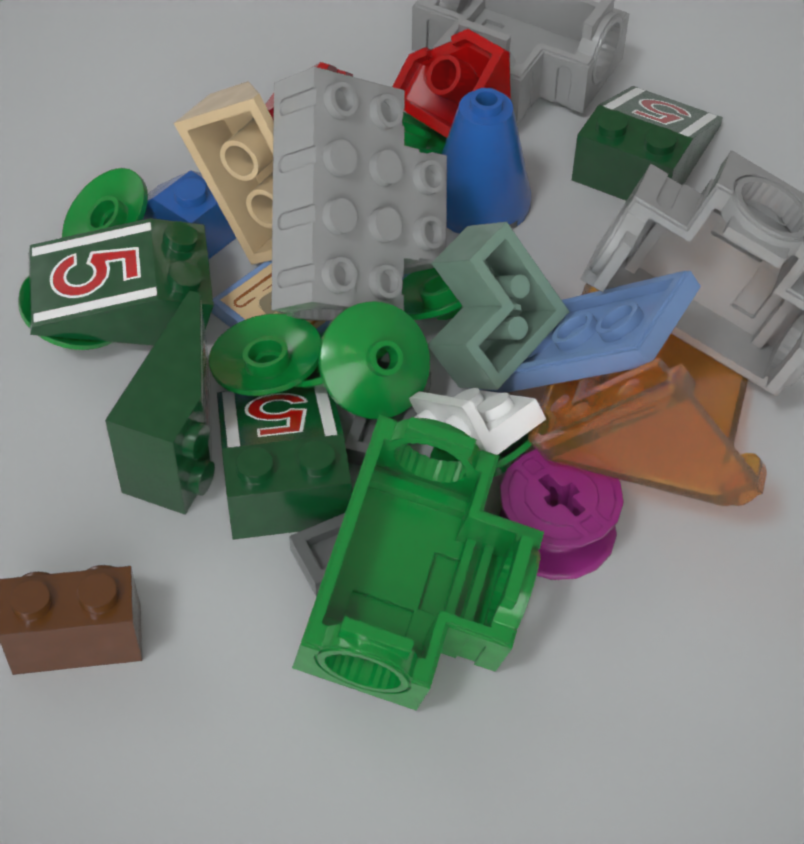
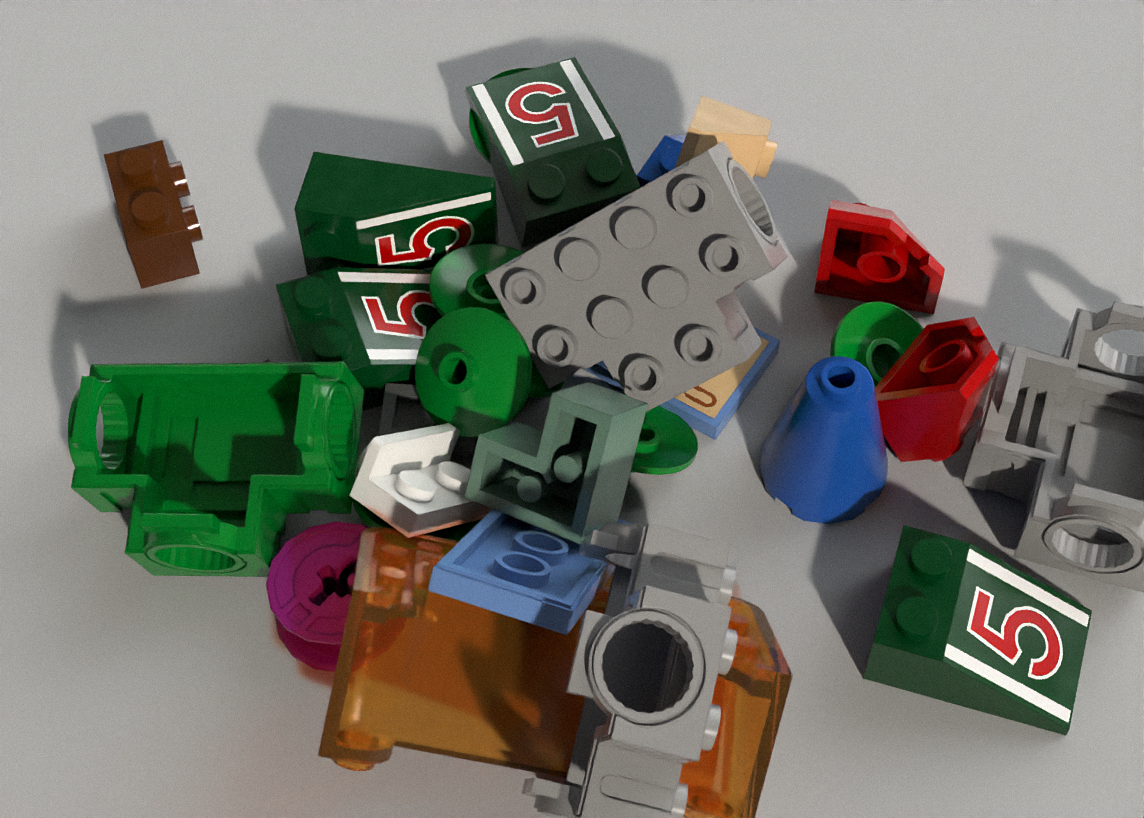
camera: 80 degrees right, 5 degrees up
green dish [62,168,148,238] -> none

